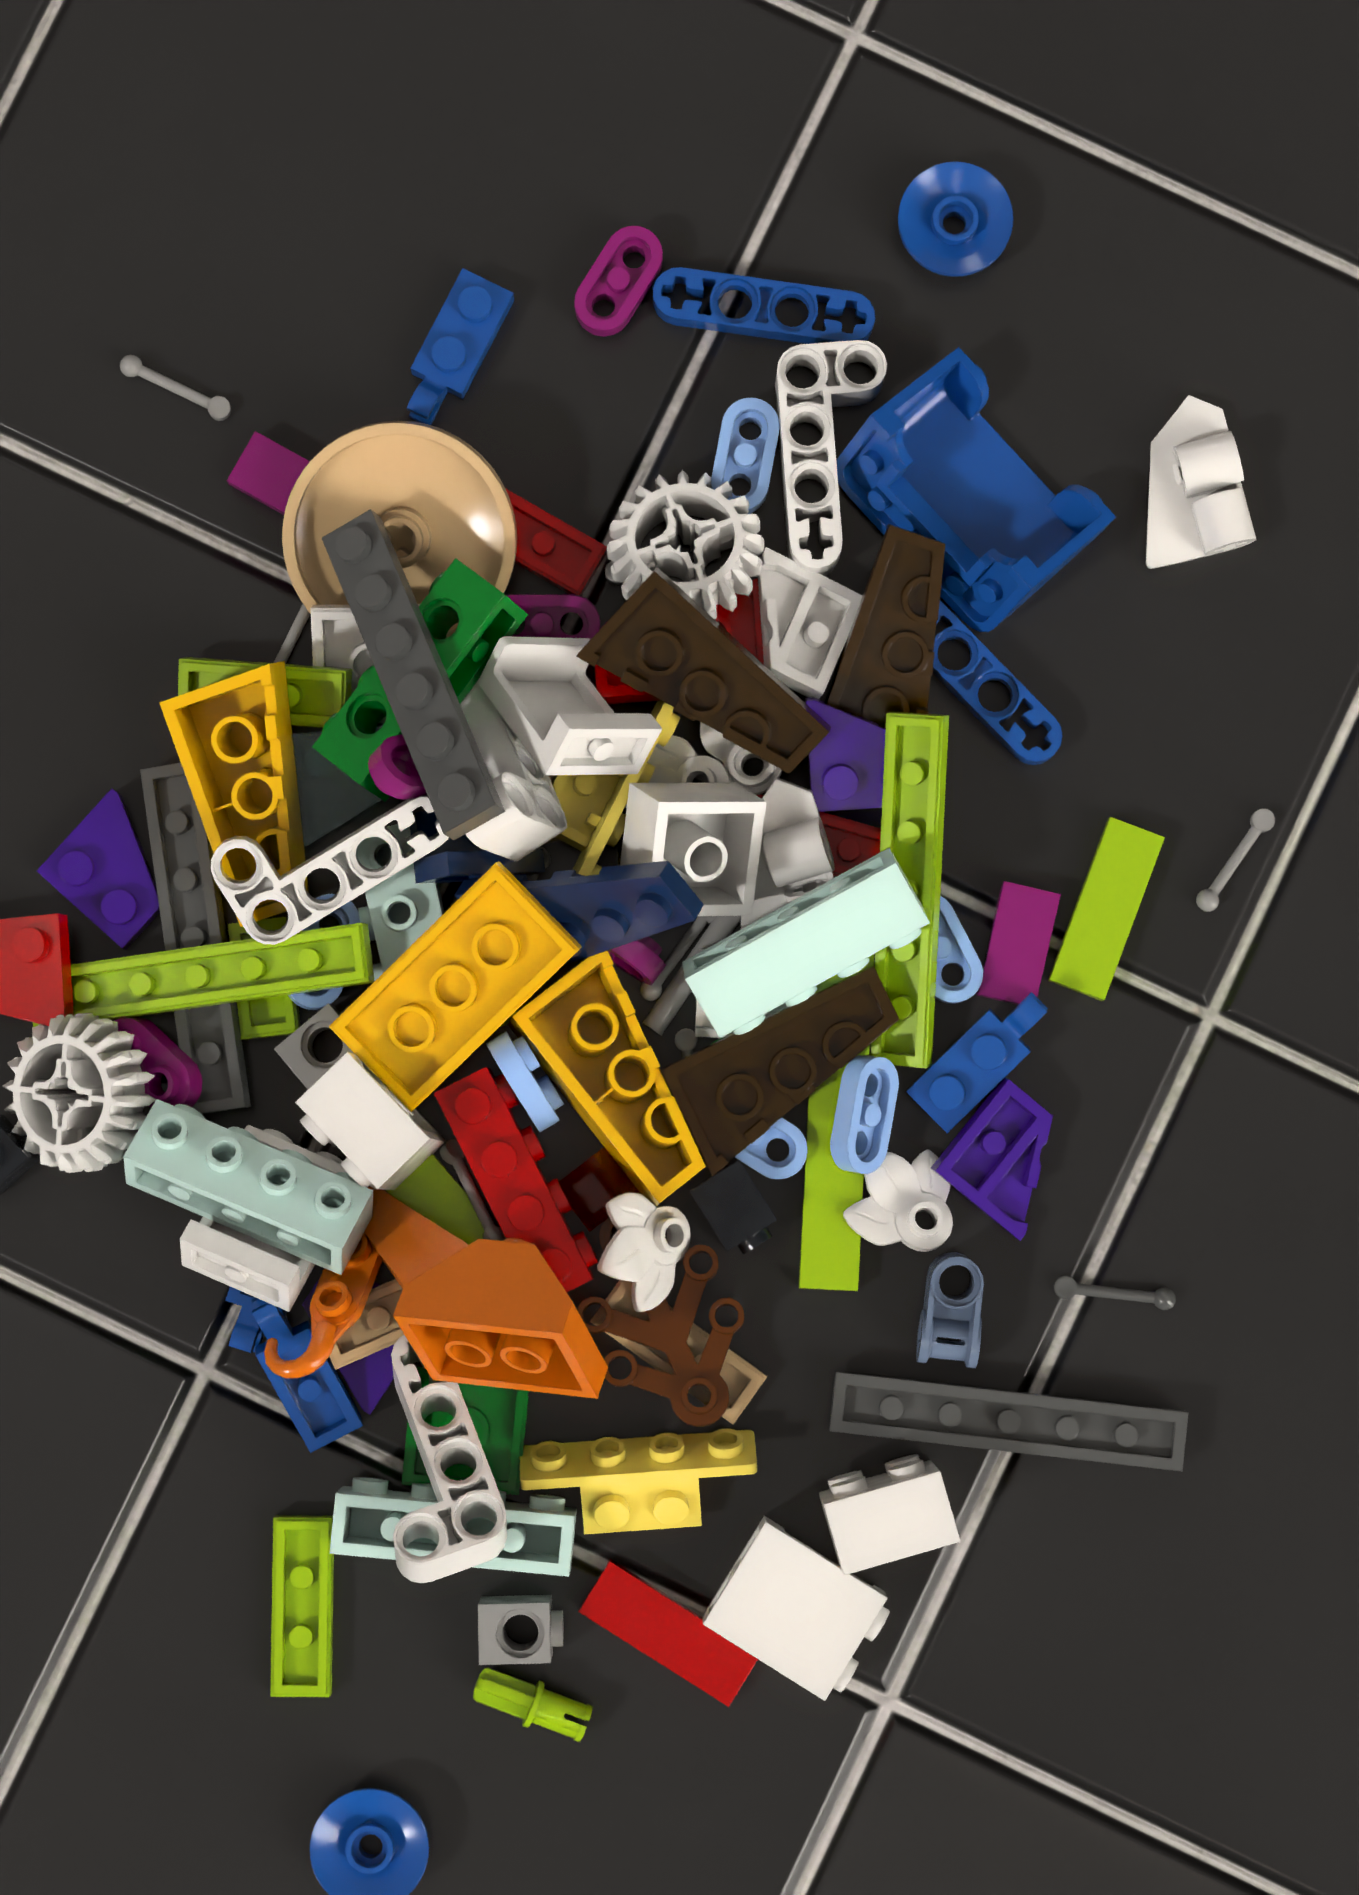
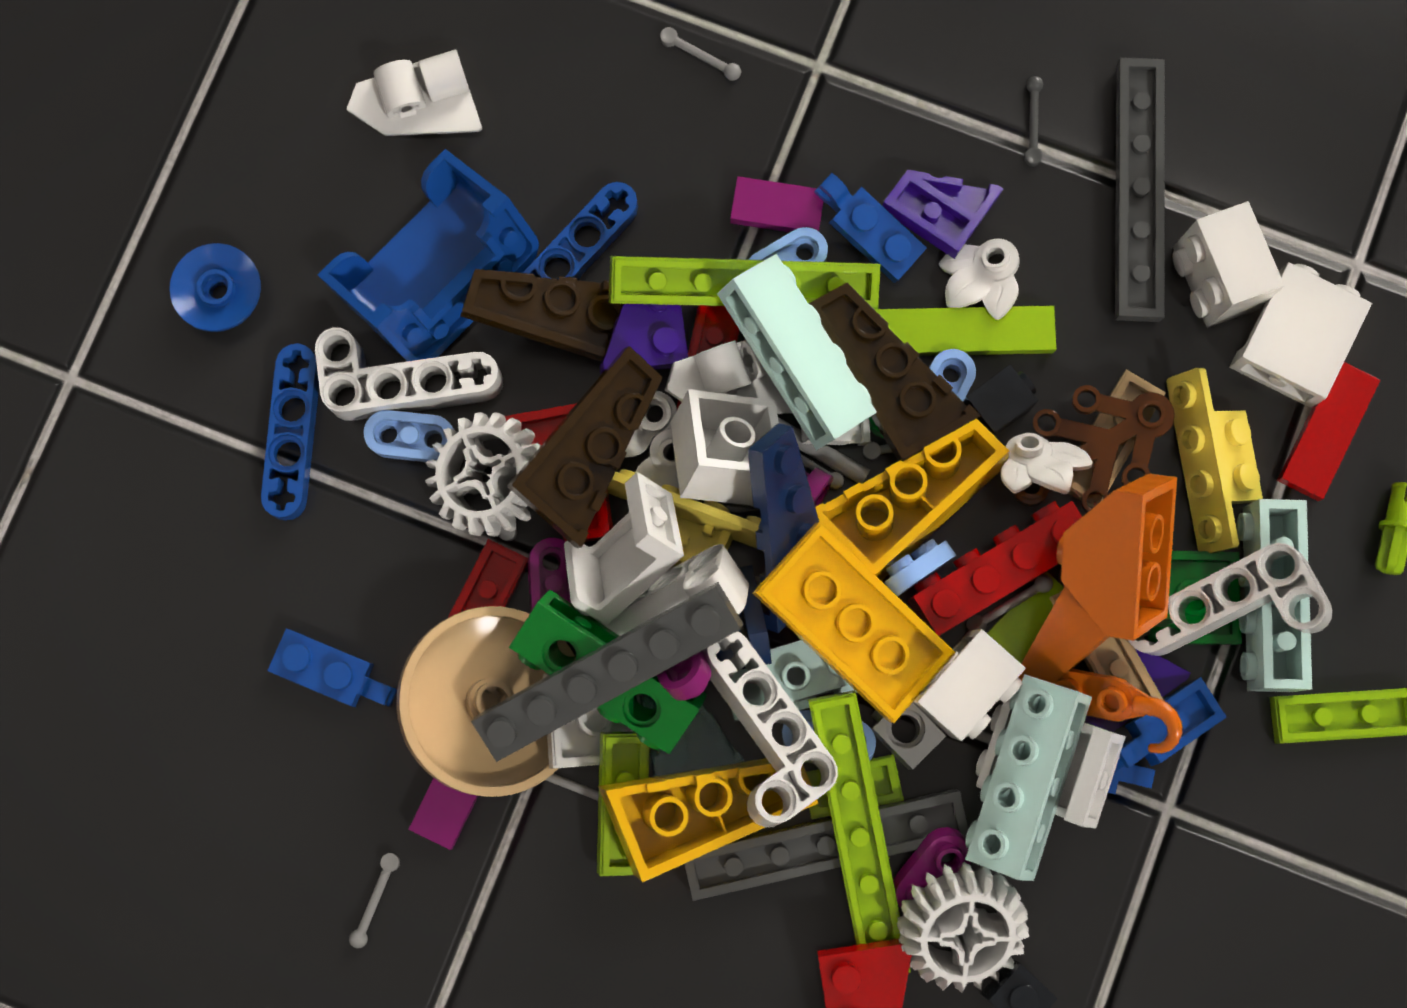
camera: 90 degrees left, 5 degrees down
dark purple wing [37,788,160,950] -> none
light grey brick [478,1595,564,1665] -> none
clear red slope [559,1147,640,1232] -> none
magenta plate [574,226,663,336] -> none
white wing [758,547,863,699] -> none
light blue plate [830,1055,899,1174] -> none
sand blue piece [916,1252,984,1369] -> none
lime tile [1048,817,1165,1001] -> none

